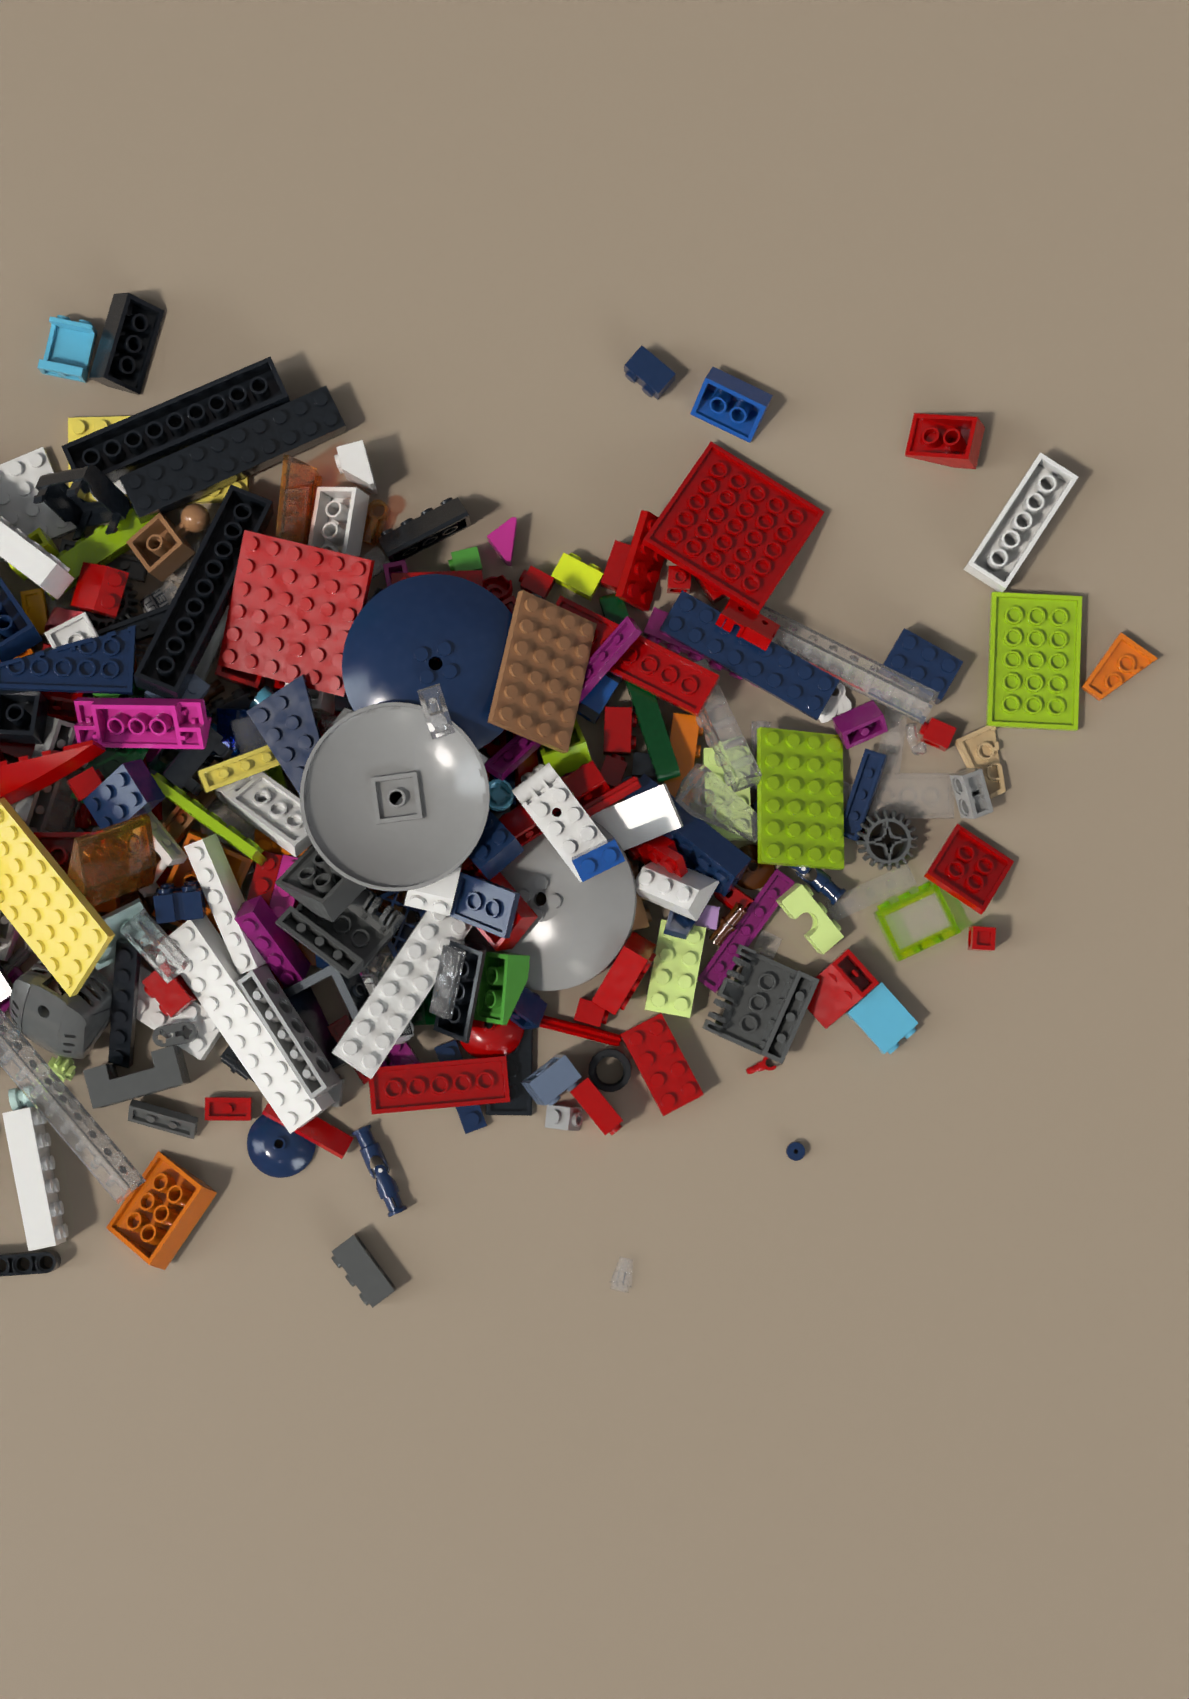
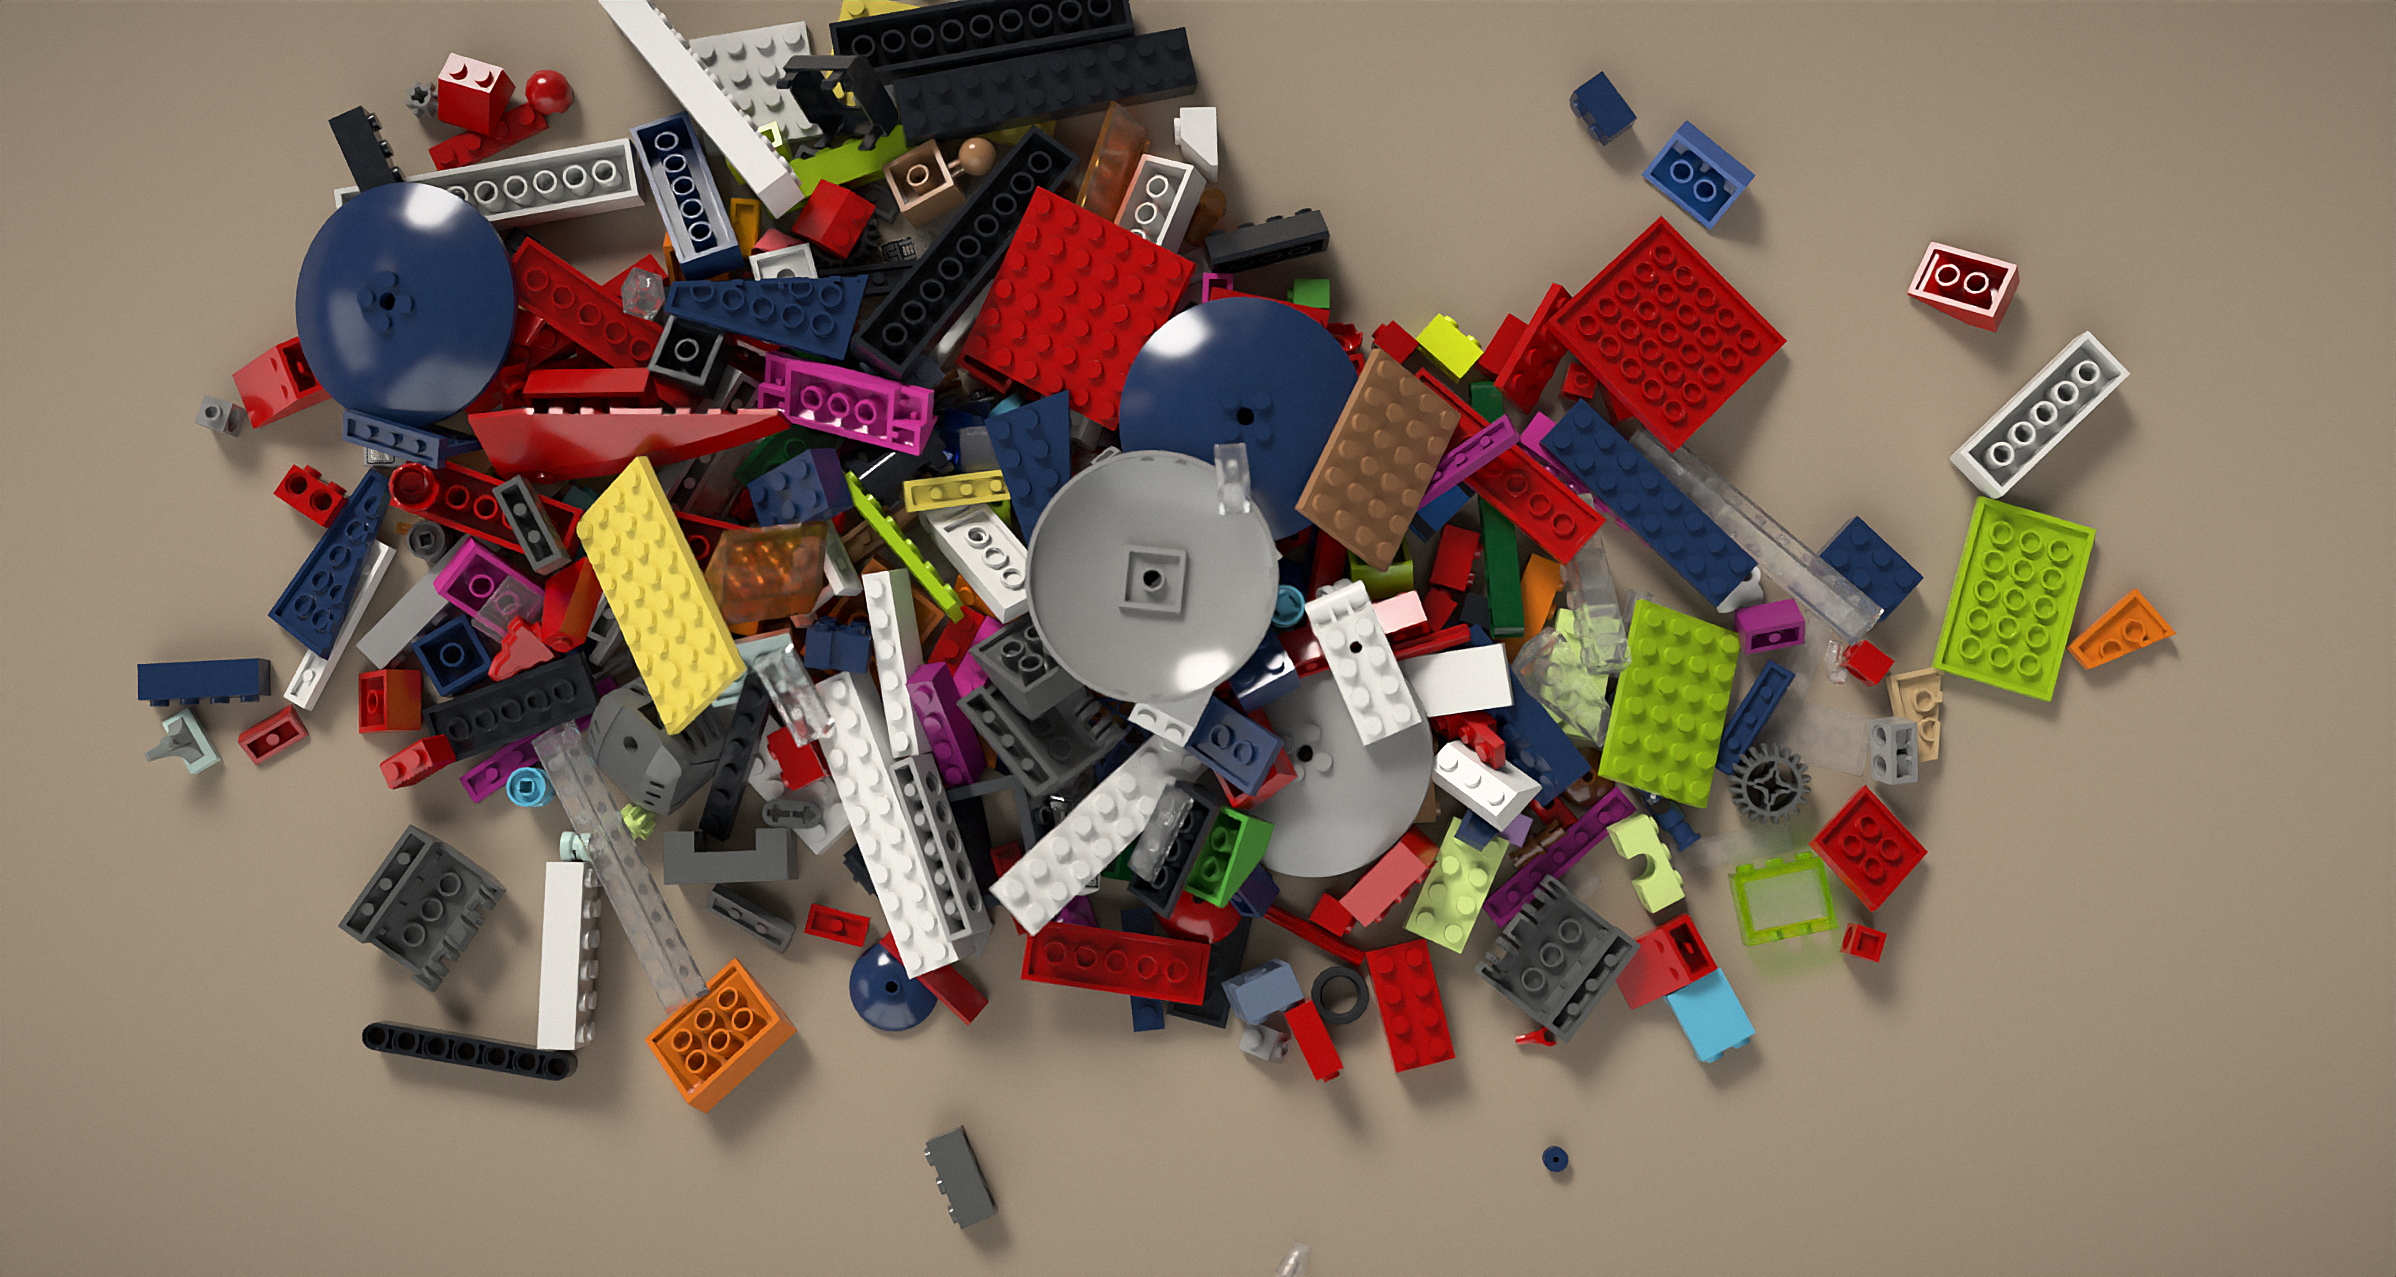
camera: 15 degrees right, 0 degrees up
red brick [67,766,105,802] -> none
dark blue piece [352,1124,408,1217] -> none
magenta plate [484,735,541,781] -> none
dark pink slope [487,517,517,566] -> none
blue panel [572,837,625,882] -> none
red piece [715,598,781,651] -> none

